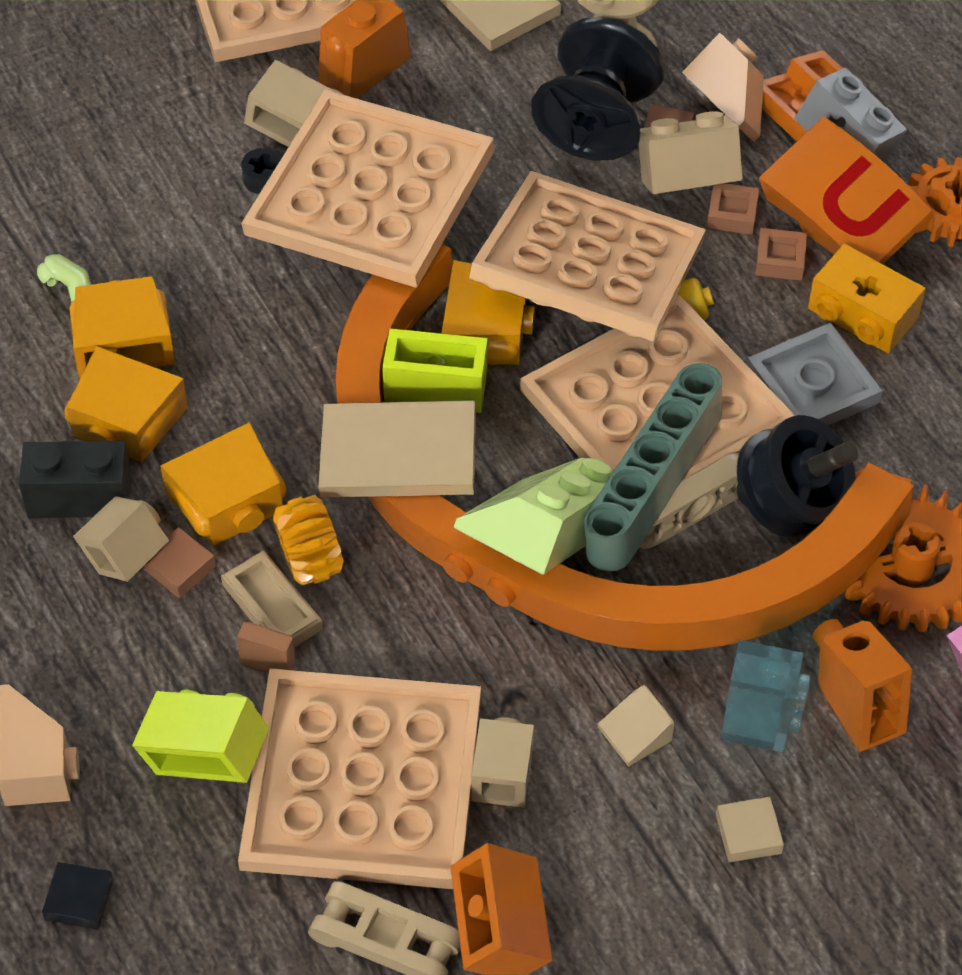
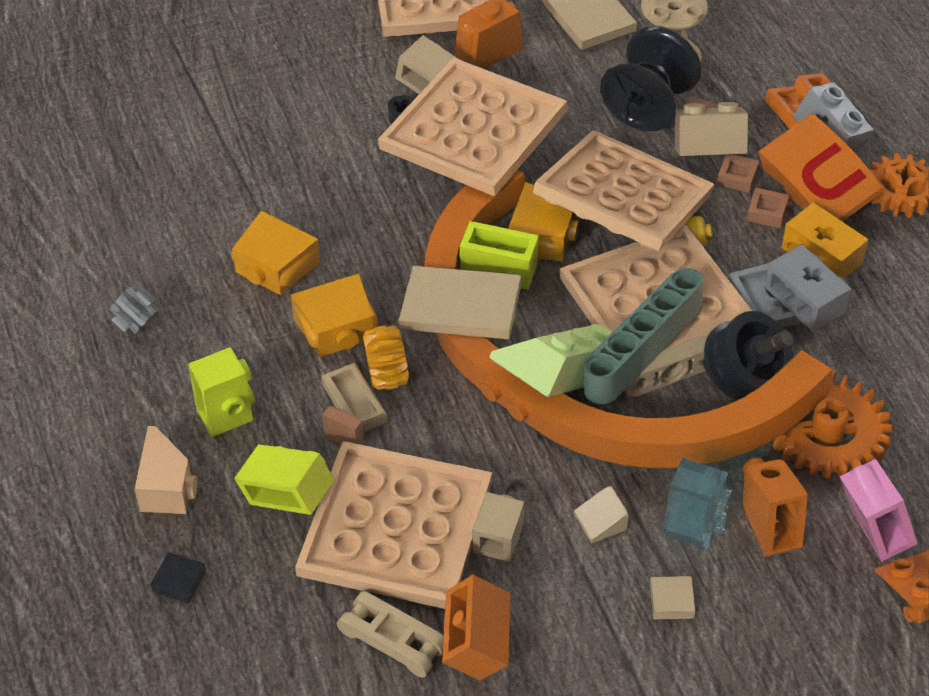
camera: 10 degrees right, 5 degrees down
pearl dark grey brick [19,441,132,518] -> none
yellowish green arm [37,254,91,302] -> none
light orange torso [69,276,175,378] -> none
tan brick [73,496,169,582] -> none
nougat tile [143,527,216,599] -> none
light nougat slope [682,33,764,142] -> none
none -> neon yellow brick [188,347,255,438]
none -> light grey brick [765,244,851,332]

